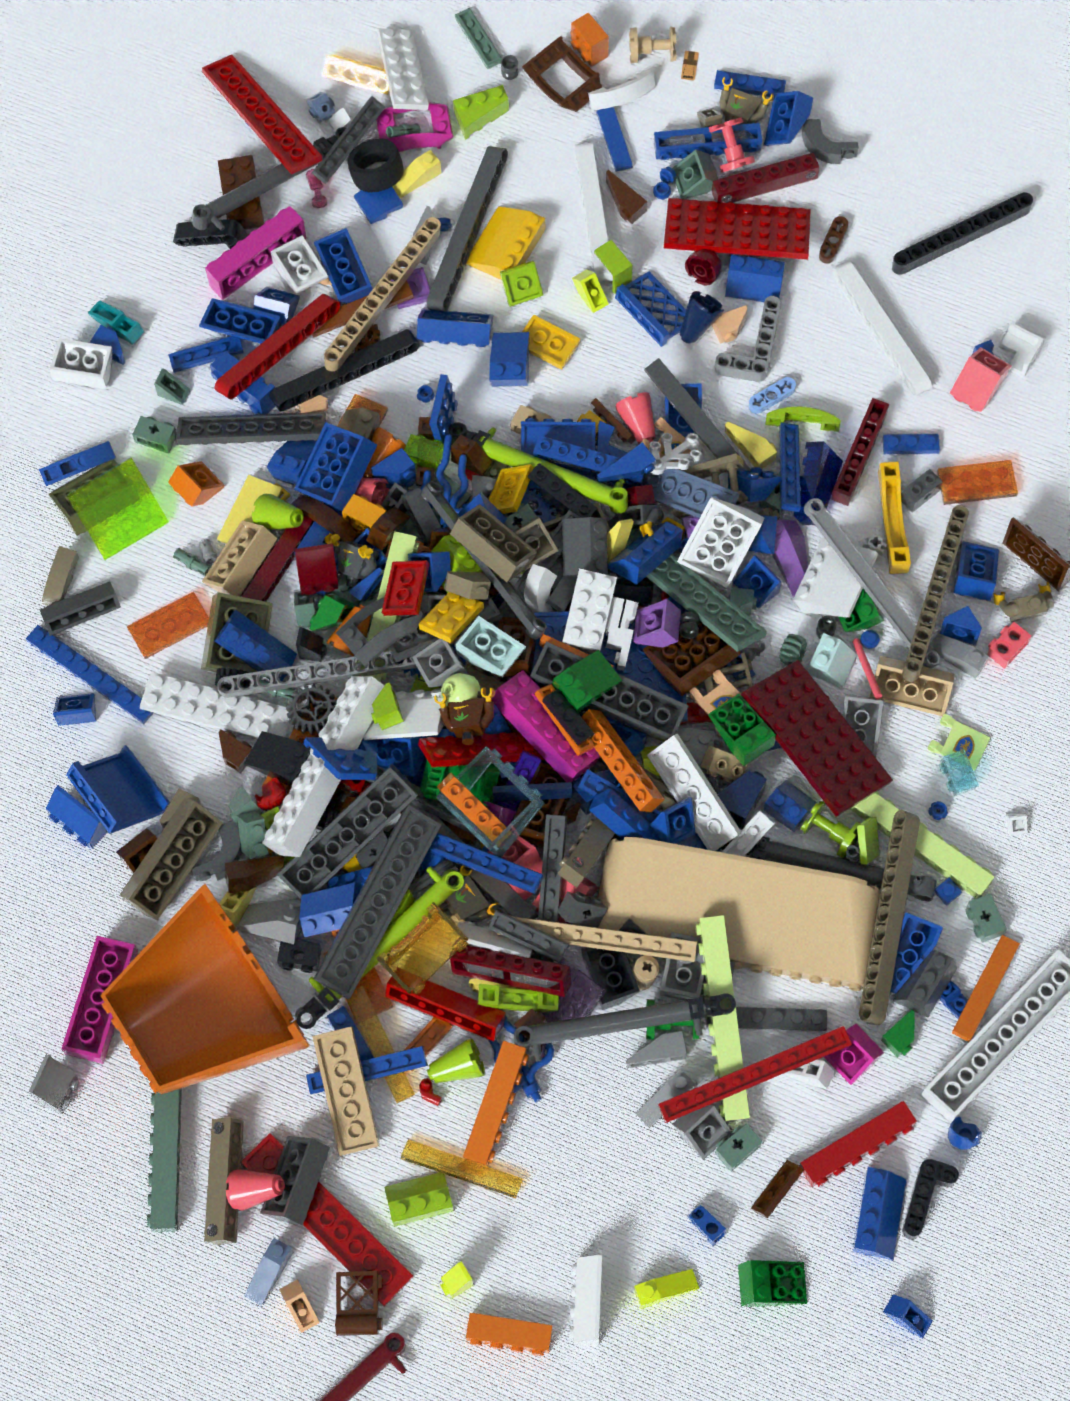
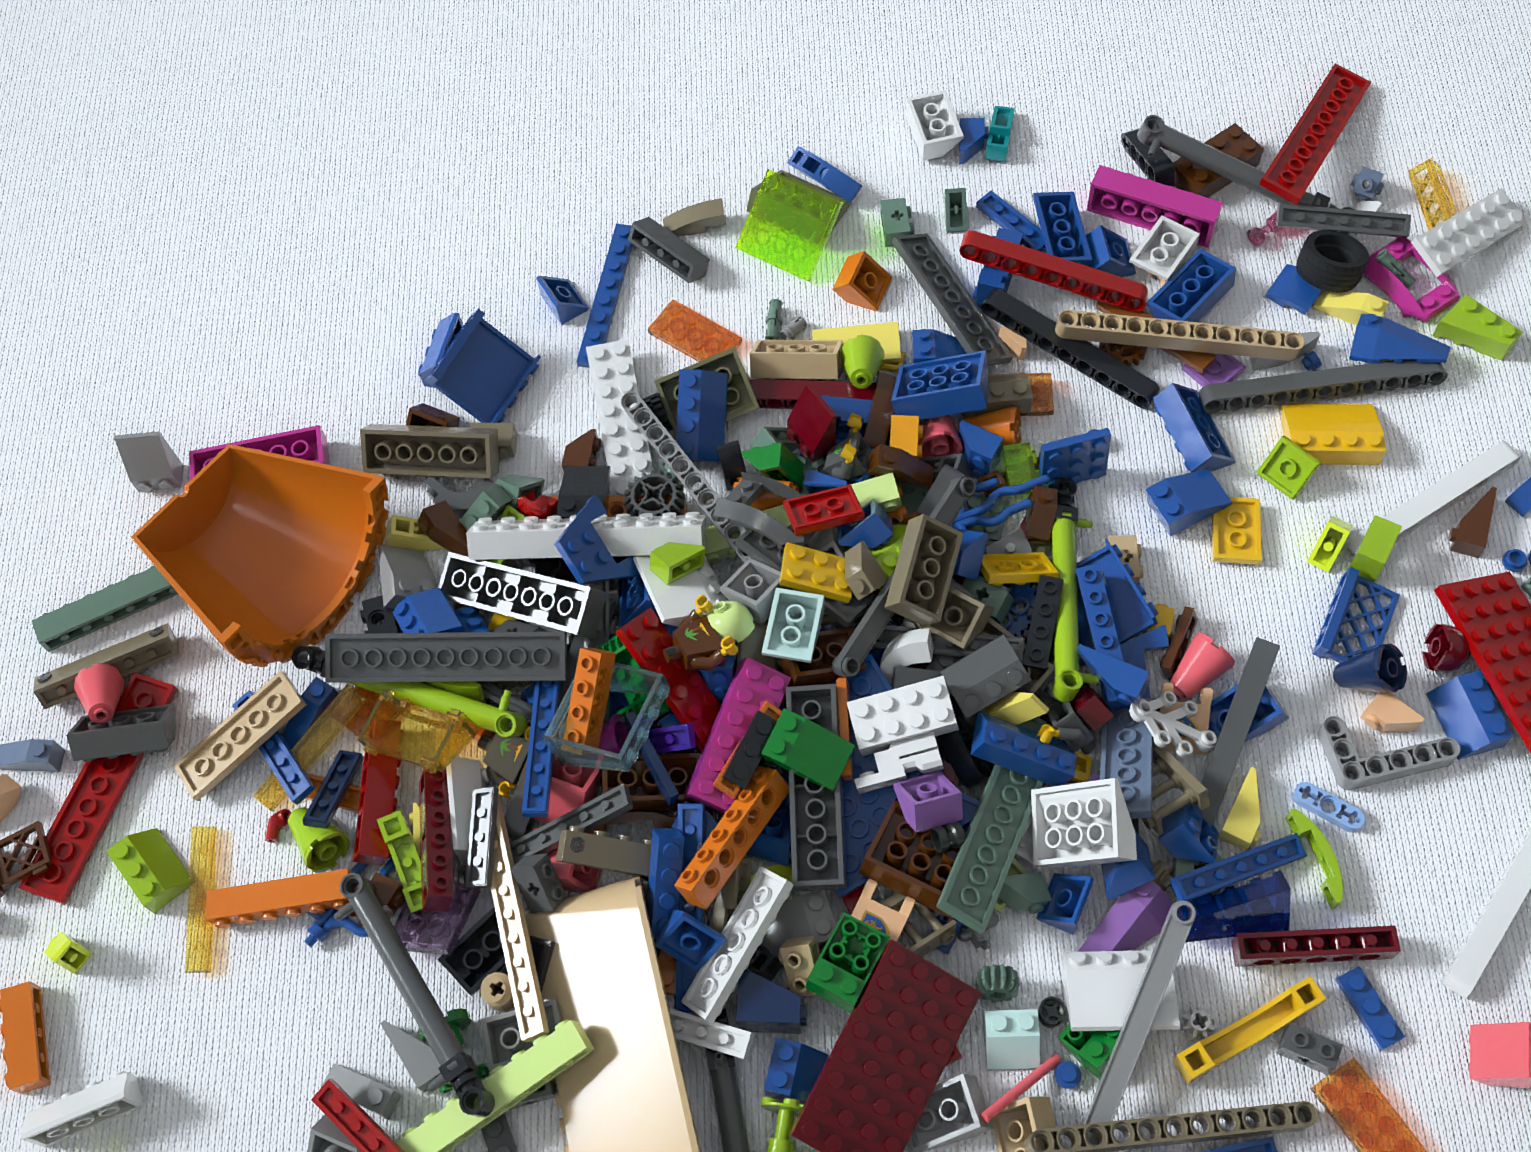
camera: 70 degrees right, 5 degrees down
none -> dark blue tile [302,750,363,829]
none -> blue wedge [1349,314,1451,363]

